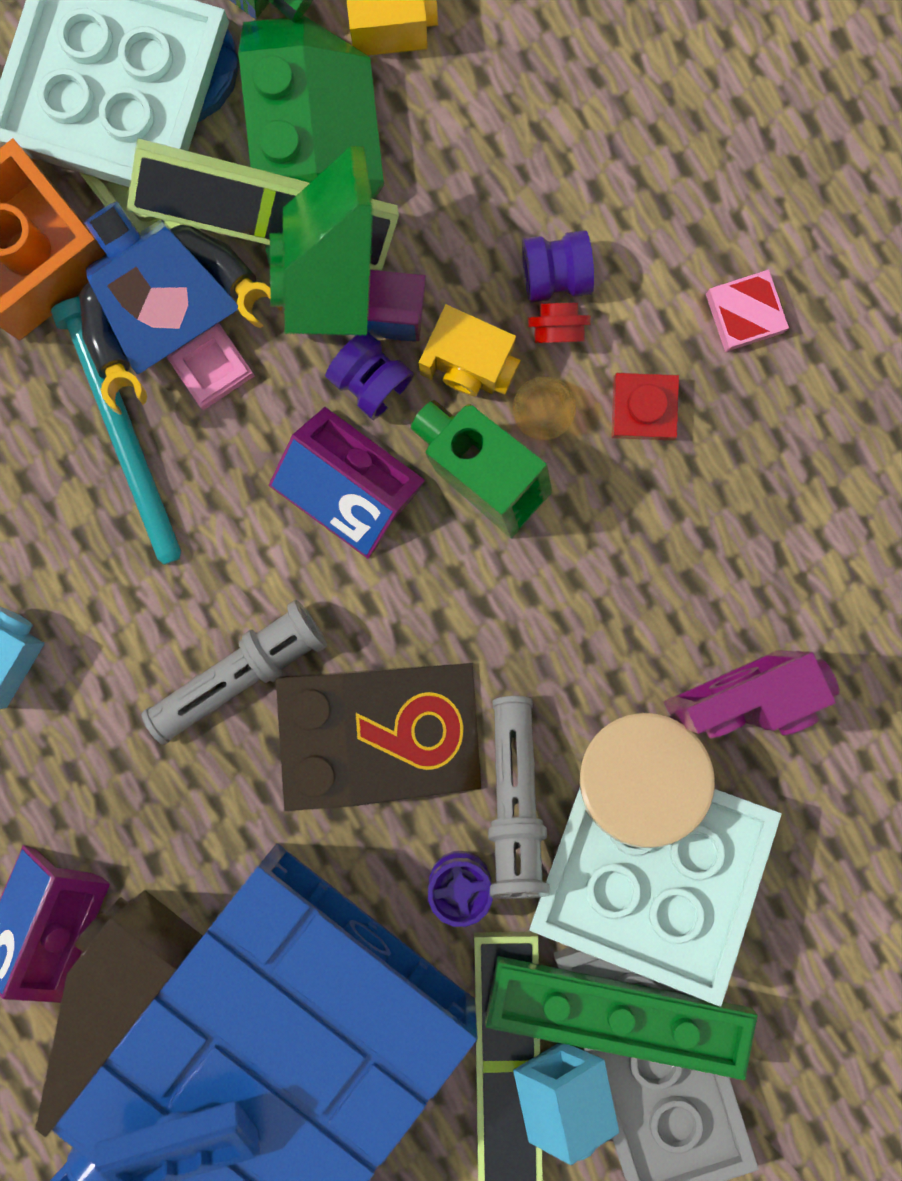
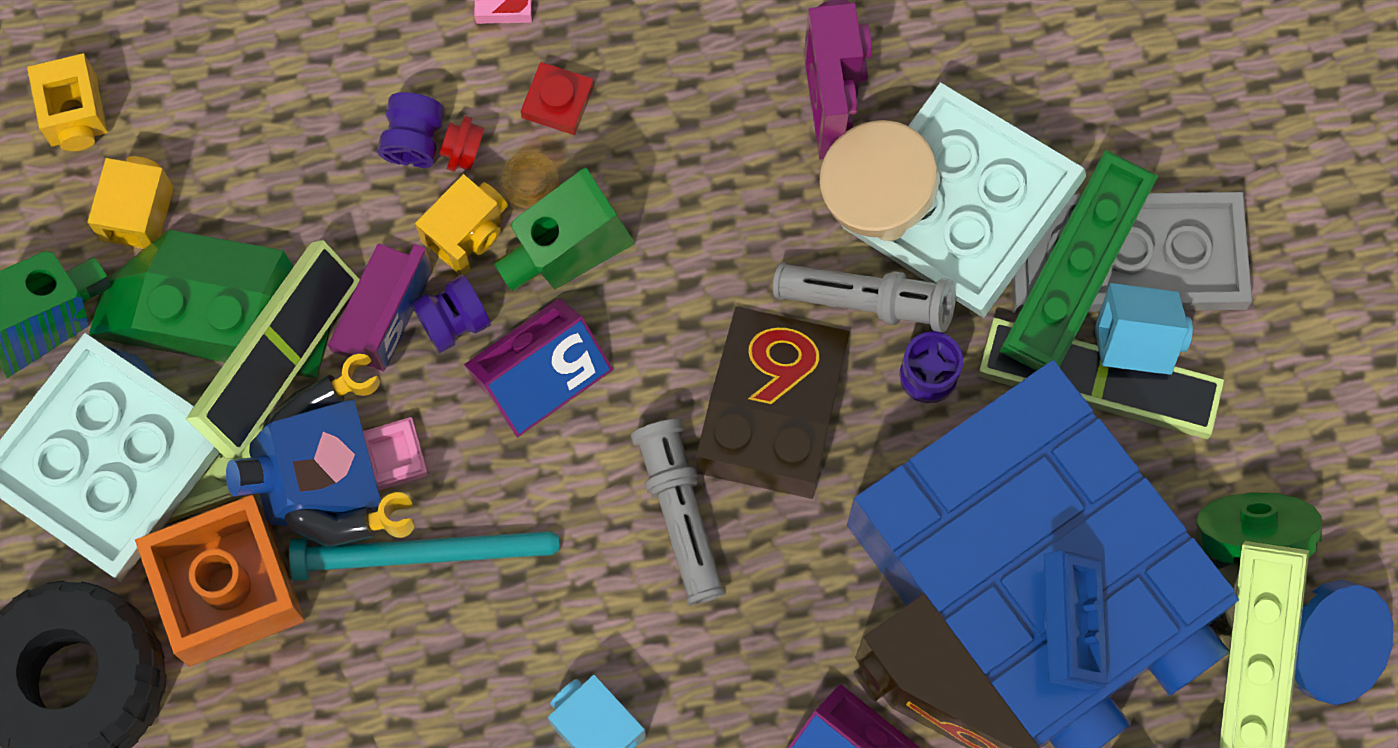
camera: 75 degrees left, 15 degrees down
green slope [270,146,373,335] -> none

